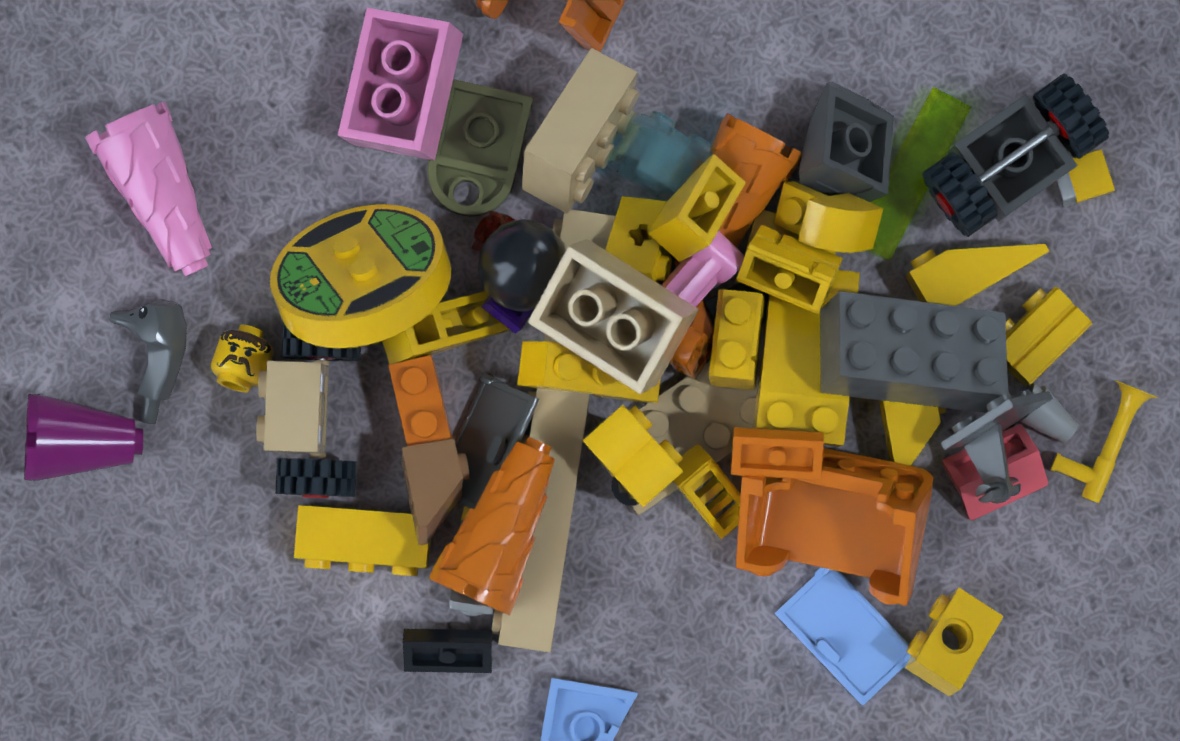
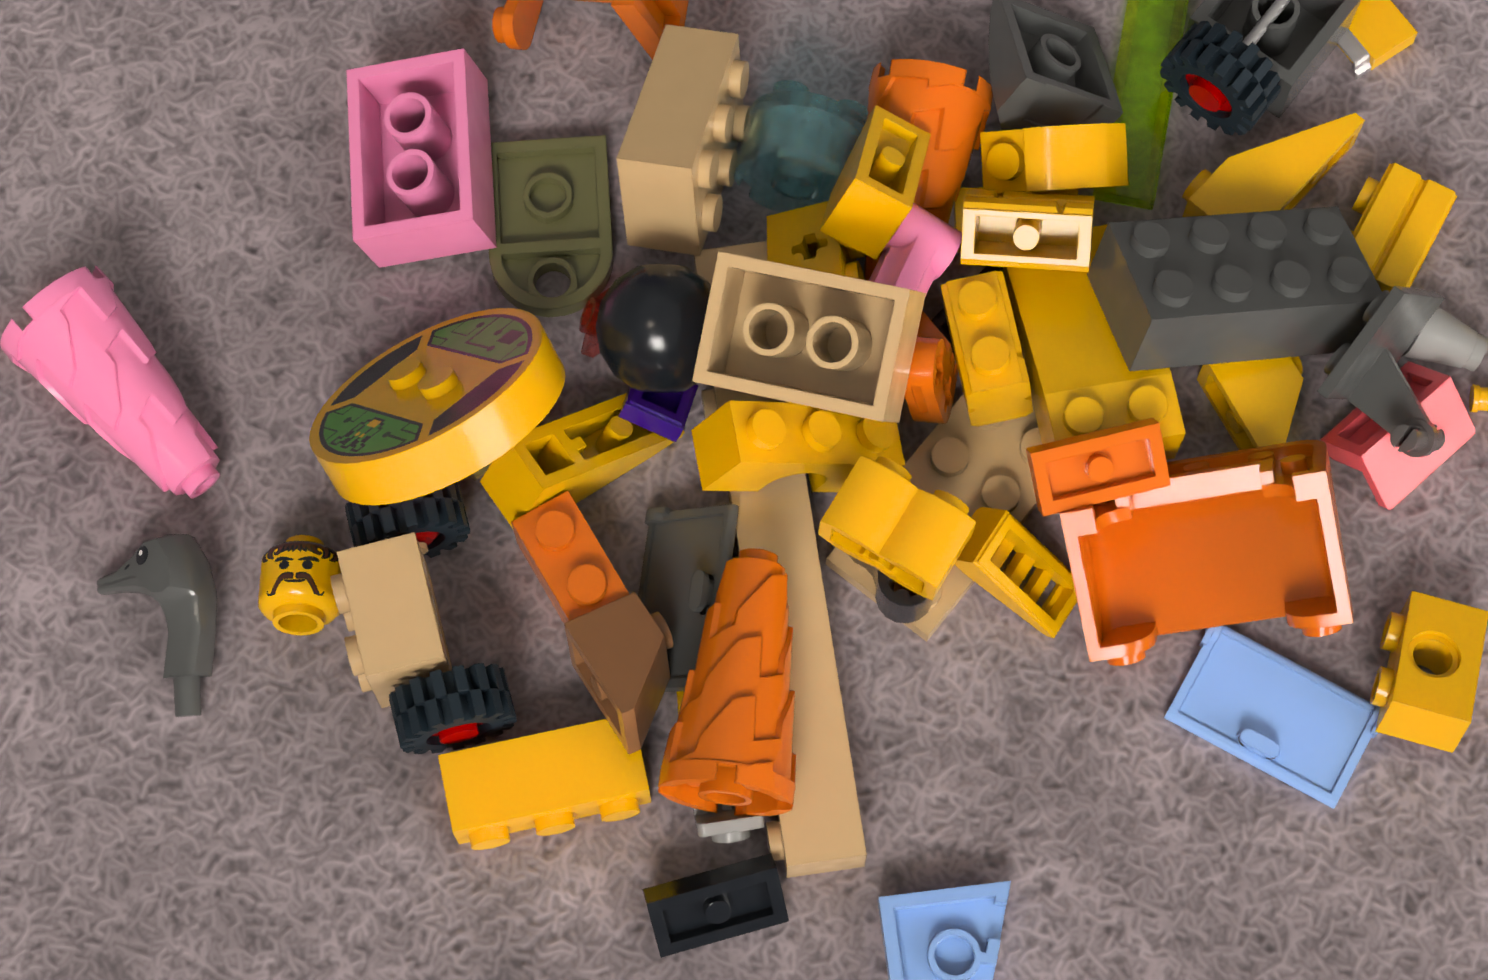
camera: 15 degrees left, 15 degrees down
magenta cone [24,393,143,482] -> none

